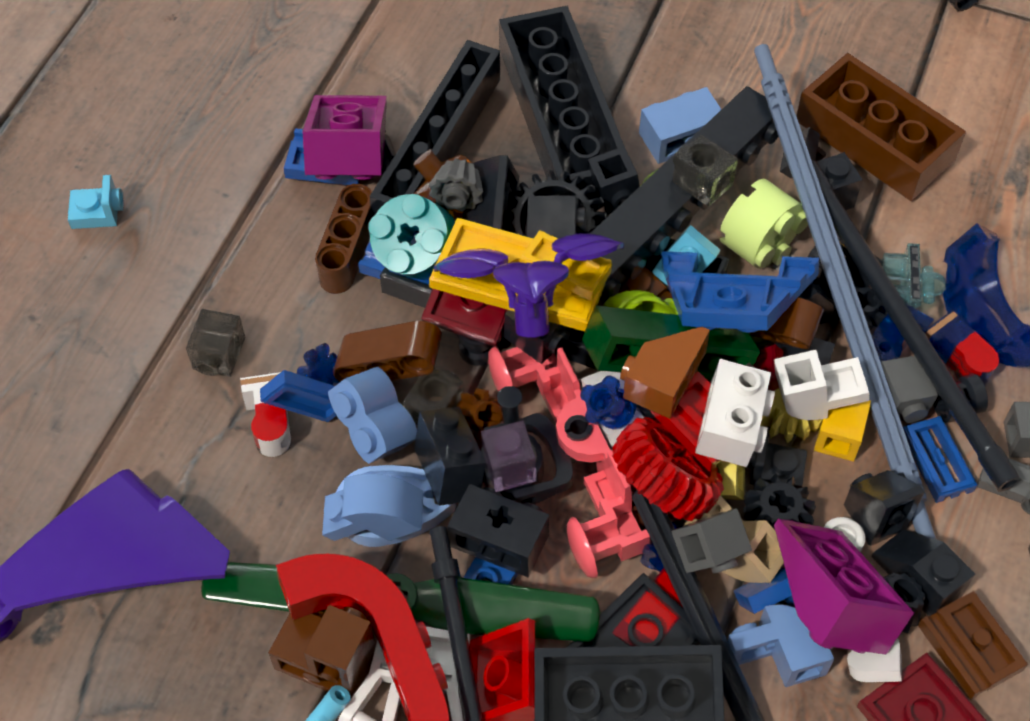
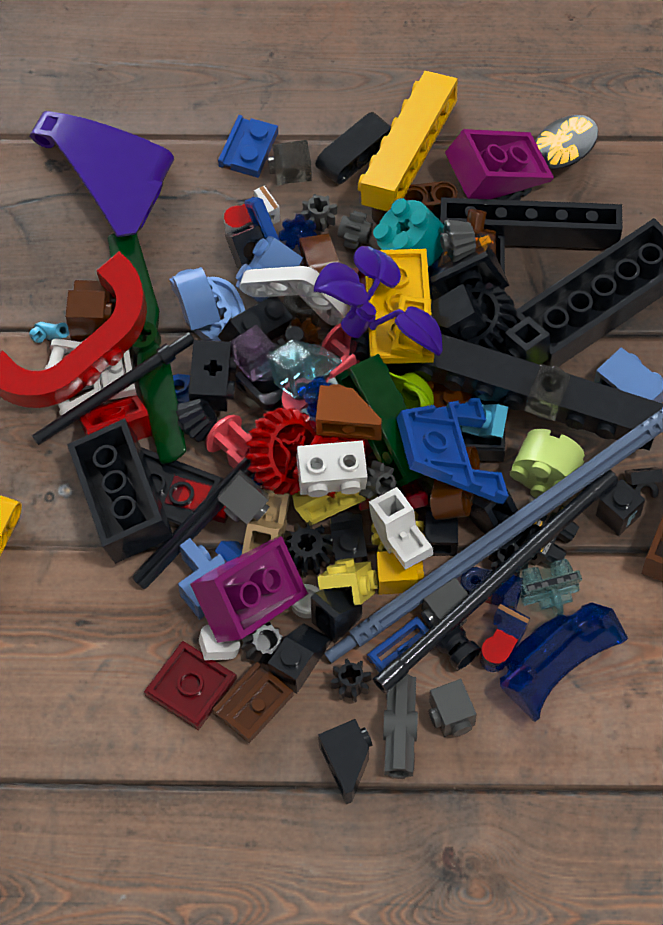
camera: 70 degrees right, 5 degrees up
medium azure bracket [68,175,124,229] -> none
none -> black piece [176,398,218,442]
none -> blue plate [218,115,278,178]
none -> black brick [224,223,264,269]
none -> white beam [239,266,351,326]
none -> clear light blue slope [268,340,342,398]
none -> dark grey gear [301,194,337,232]
none -> black beam [315,112,391,185]
none -> light yellow bracket [317,558,378,605]
none -> black gear [330,658,371,702]
none -> dark grey gear [338,211,373,250]
none -> yellow brick [358,71,458,211]
none -> shield [535,115,598,169]

